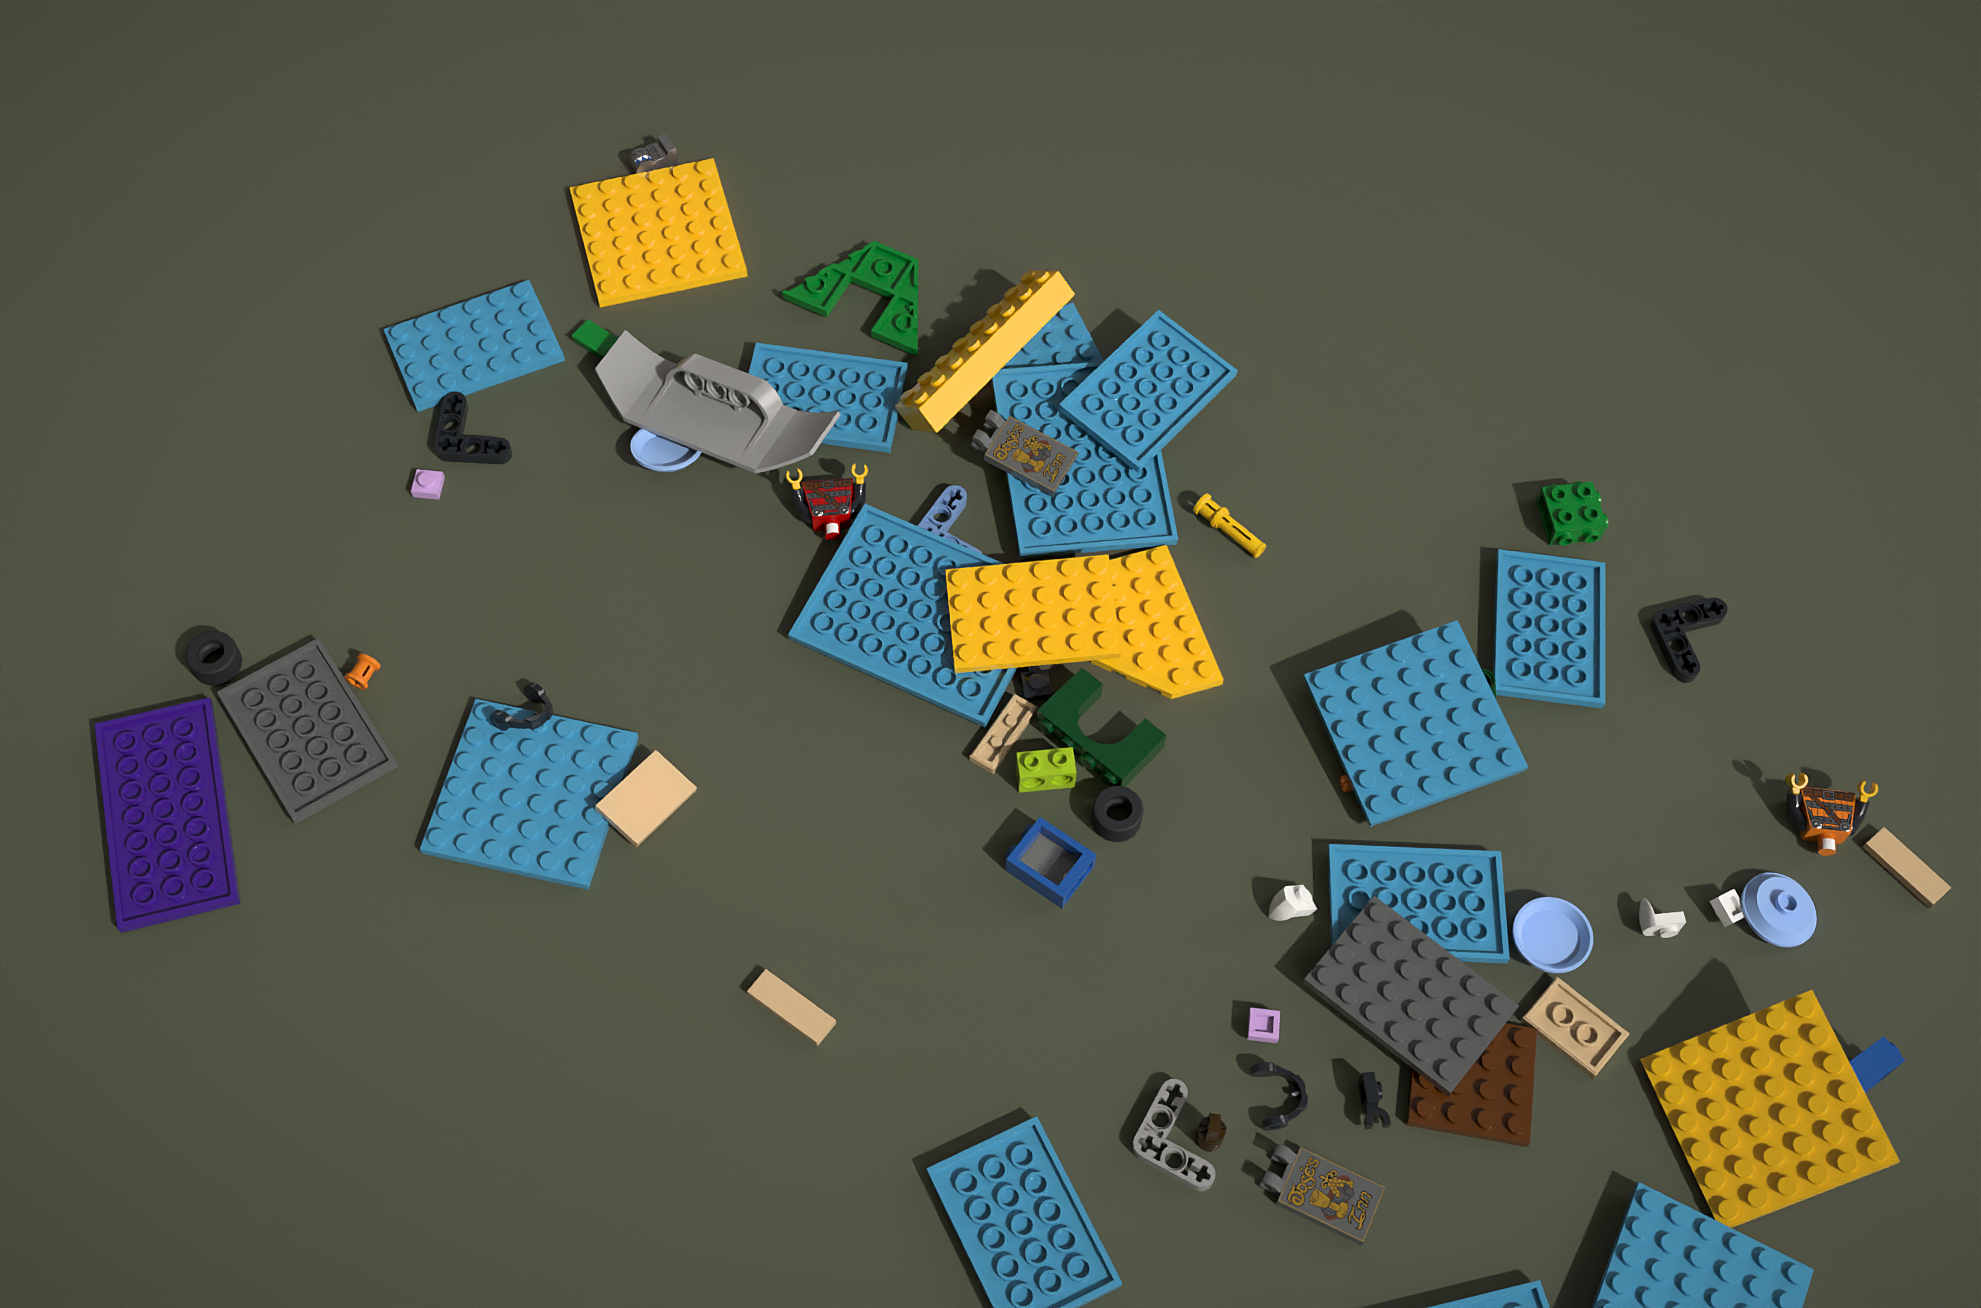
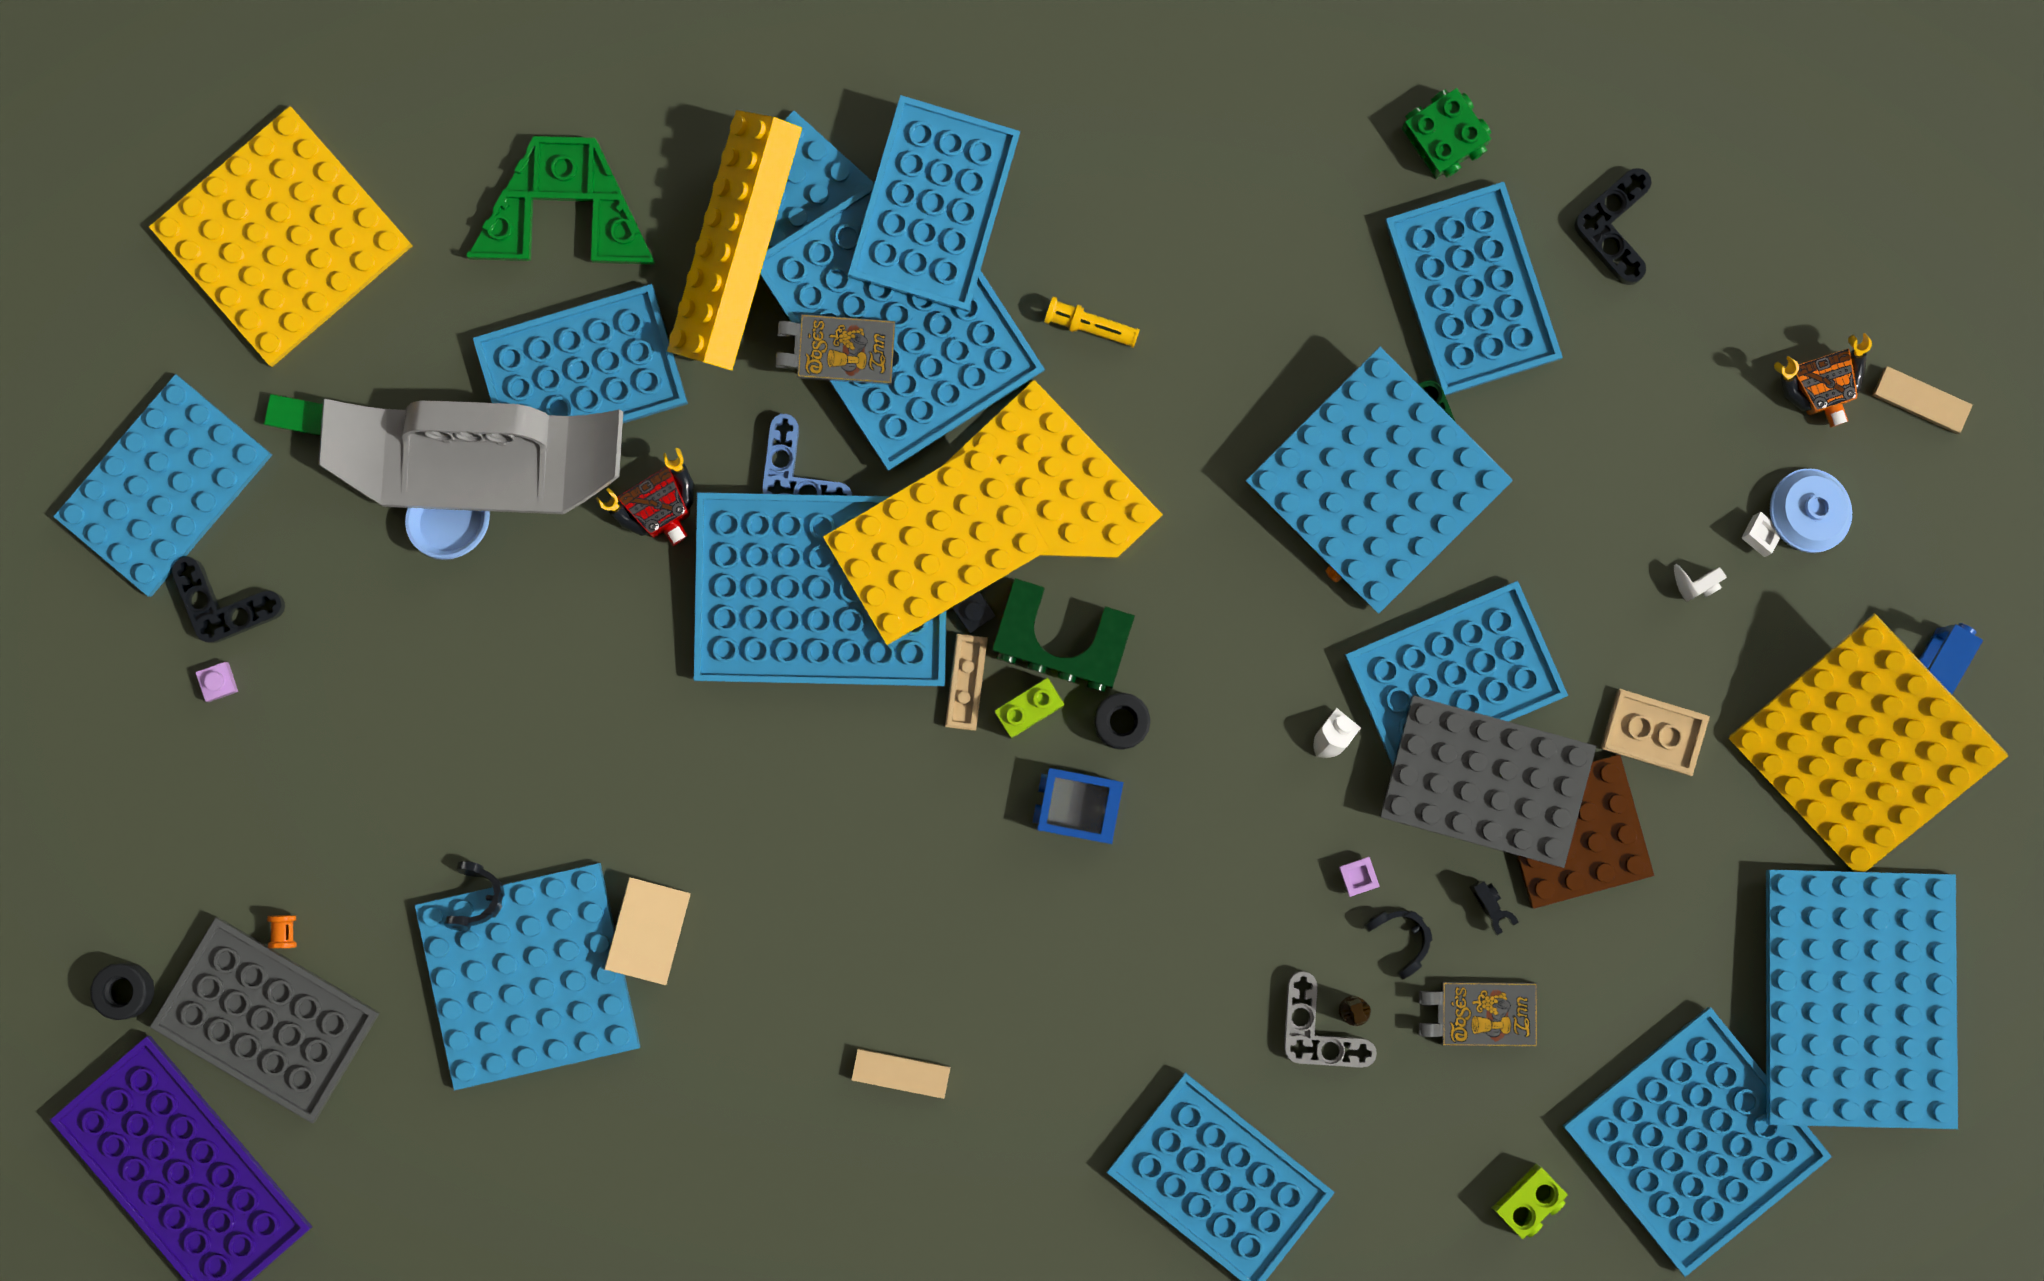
camera: 20 degrees left, 25 degrees up
flat silver leg [628,133,679,174] -> none
light blue piece [1512,897,1593,973] -> none

